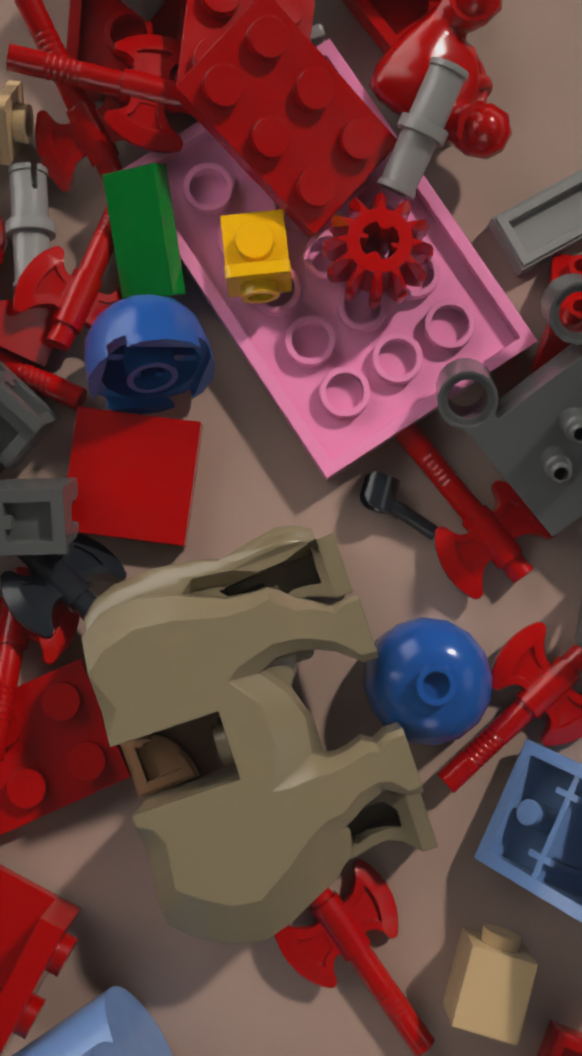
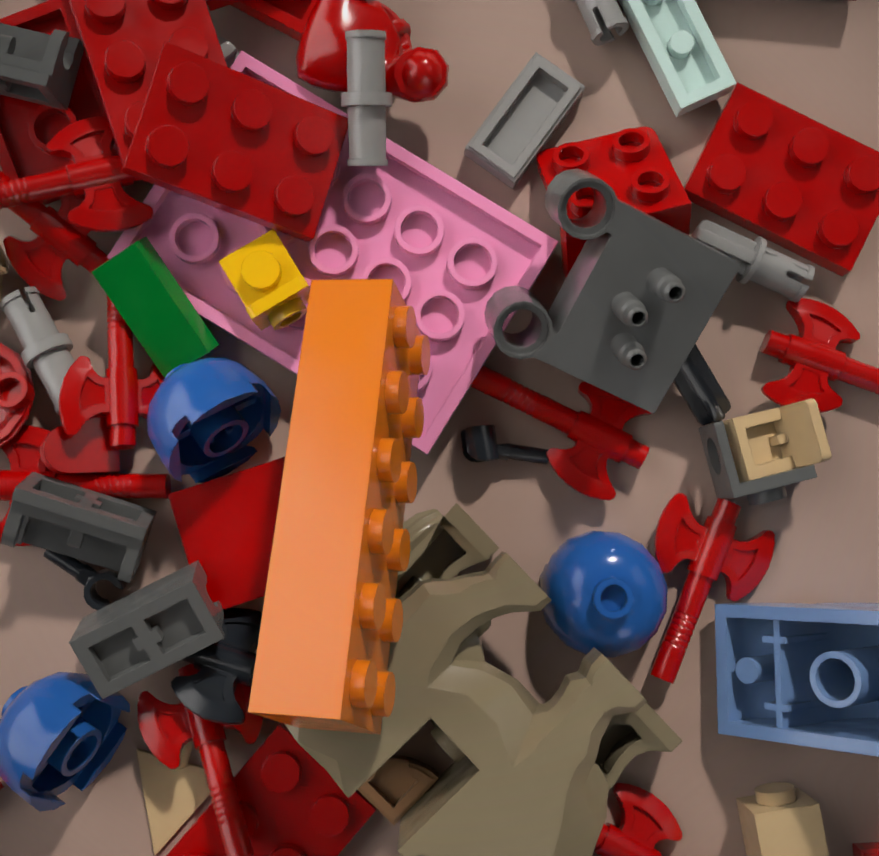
camera: 35 degrees left, 0 degrees up
red gear [322,191,434,309] -> none
none -> orange brick [248,279,430,735]

